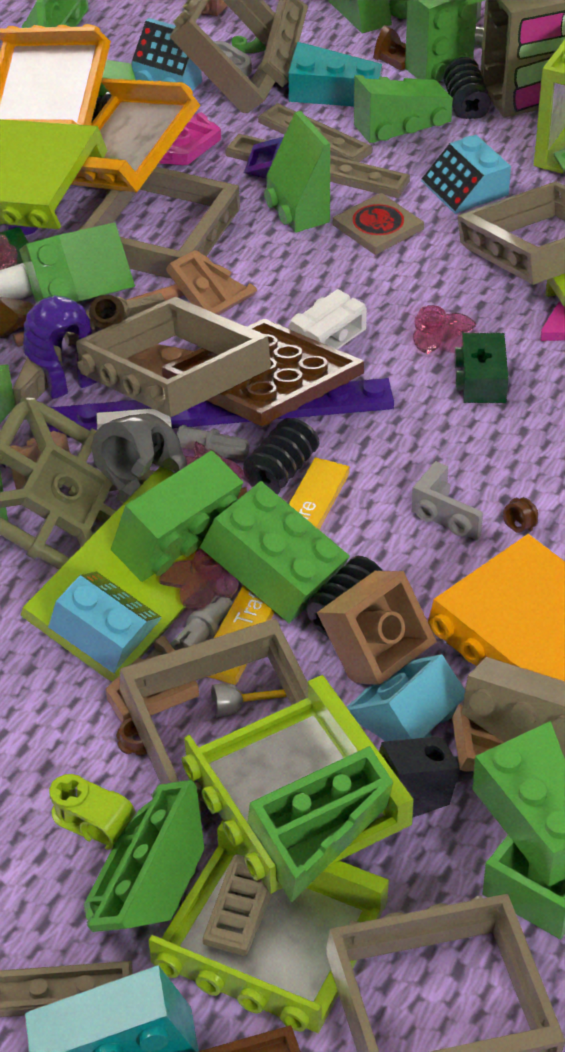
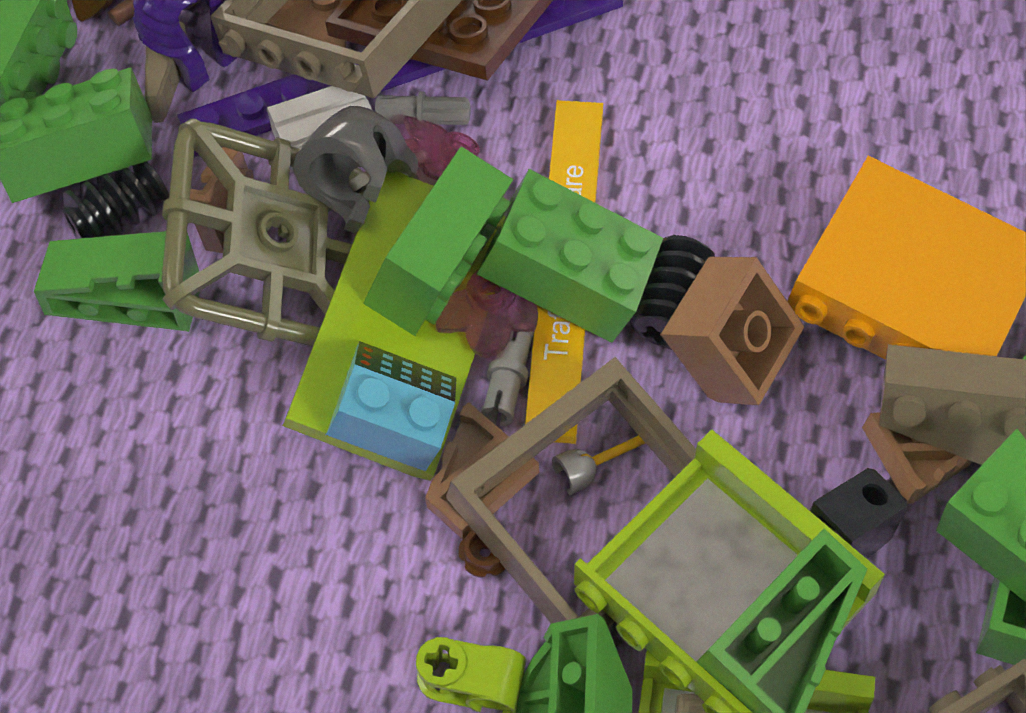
camera: 15 degrees left, 15 degrees up
black piece [243,418,320,494] -> none
medium azure slope [347,654,465,741] -> none
light grey bracket [411,461,483,541] -> none
reddish brown plate [503,497,538,533] -> none

